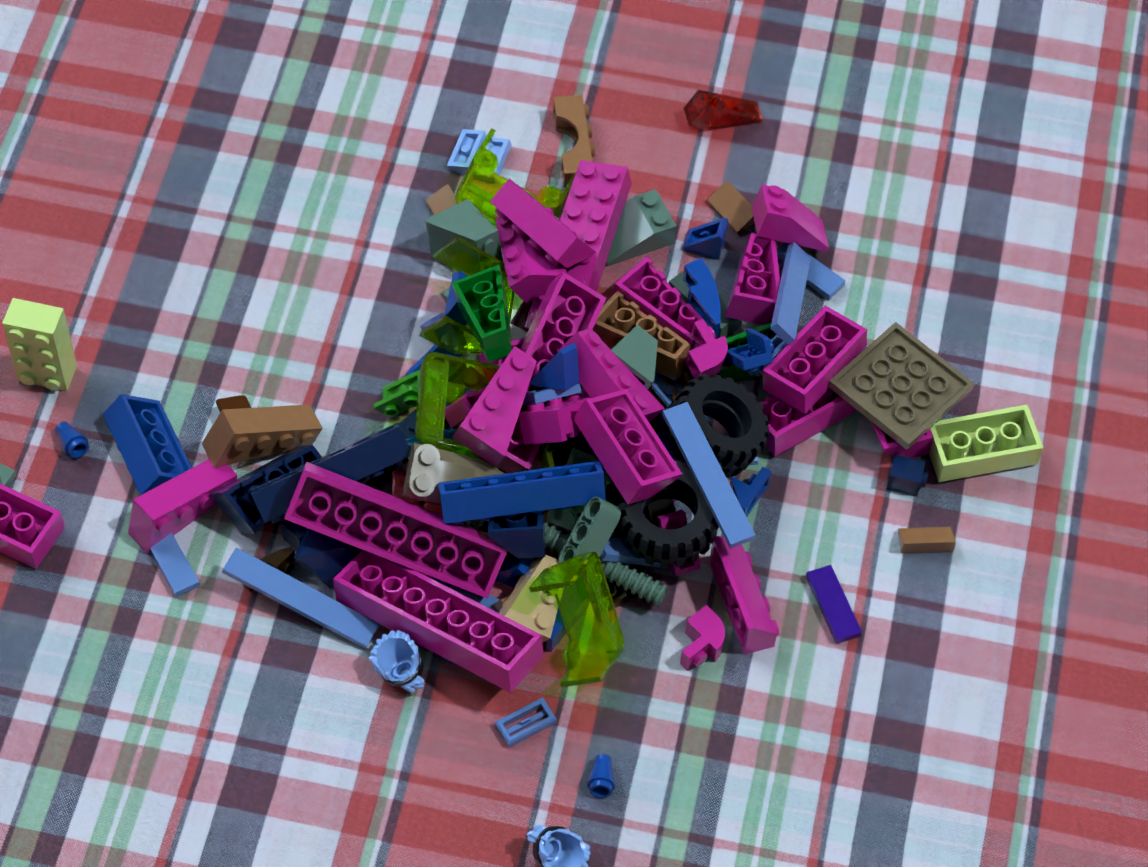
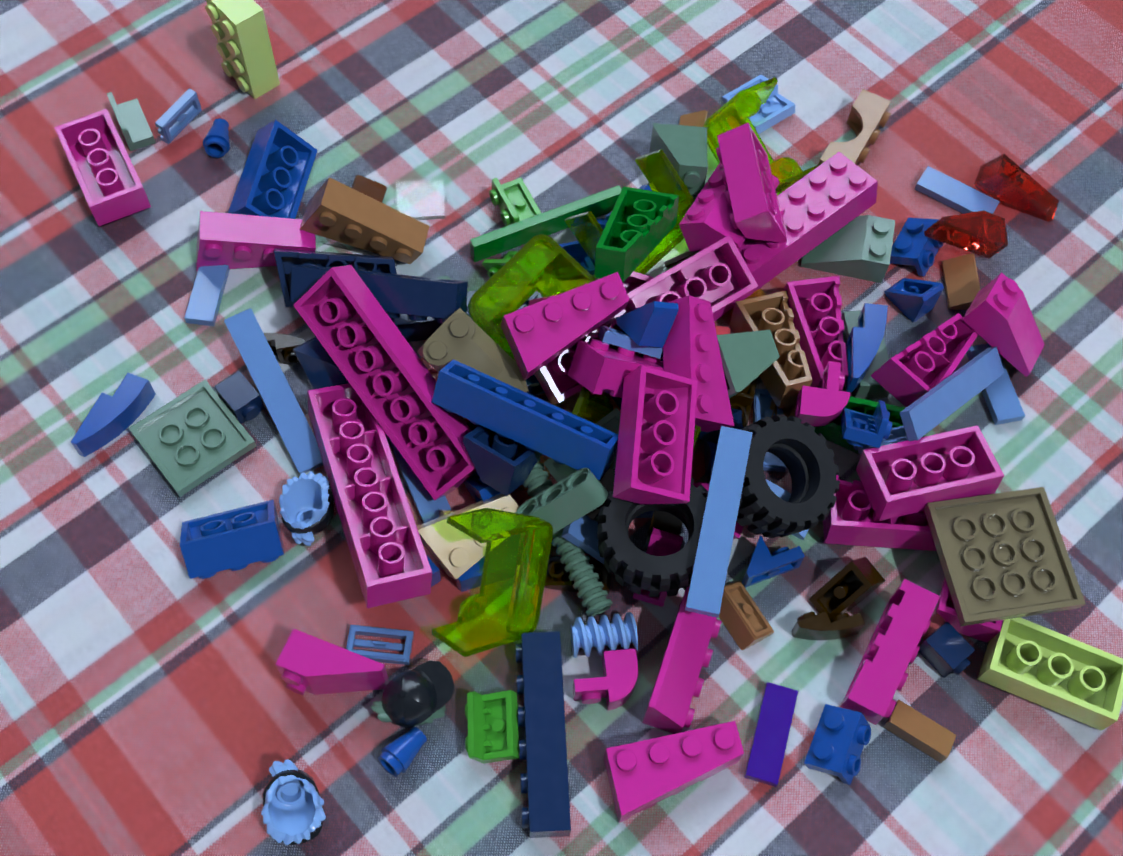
camera: 35 degrees right, 5 degrees up
none -> blue slope [71,372,156,457]
none -> sand green plate [129,380,256,497]
none -> medium blue tile [155,88,202,144]
none -> blue slope [180,500,284,579]
none -> dark blue brick [215,371,265,424]
none -> dark pink slope [275,628,390,695]
none -> black hair [371,660,455,727]
none -> clear piece [394,180,447,220]
none -> bright green bracket [465,690,519,764]
none -> green tile [470,185,622,263]
none -> bright green bracket [489,178,541,226]
none -> dark blue brick [515,631,571,838]
none -> light blue piece [570,612,638,658]
none -> dark pink wedge [603,721,744,823]
none -> medium nougat slope [719,581,774,650]
none -> dark brown slope [791,611,865,640]
none -> blue bracket [804,704,871,785]
none -> dark brown slope [809,557,886,621]
none -> dark pink wedge [840,579,940,725]
none -> blue bracket [890,218,945,276]
none -> medium blue tile [915,166,1000,225]
none -> clear red slope [924,210,1008,259]

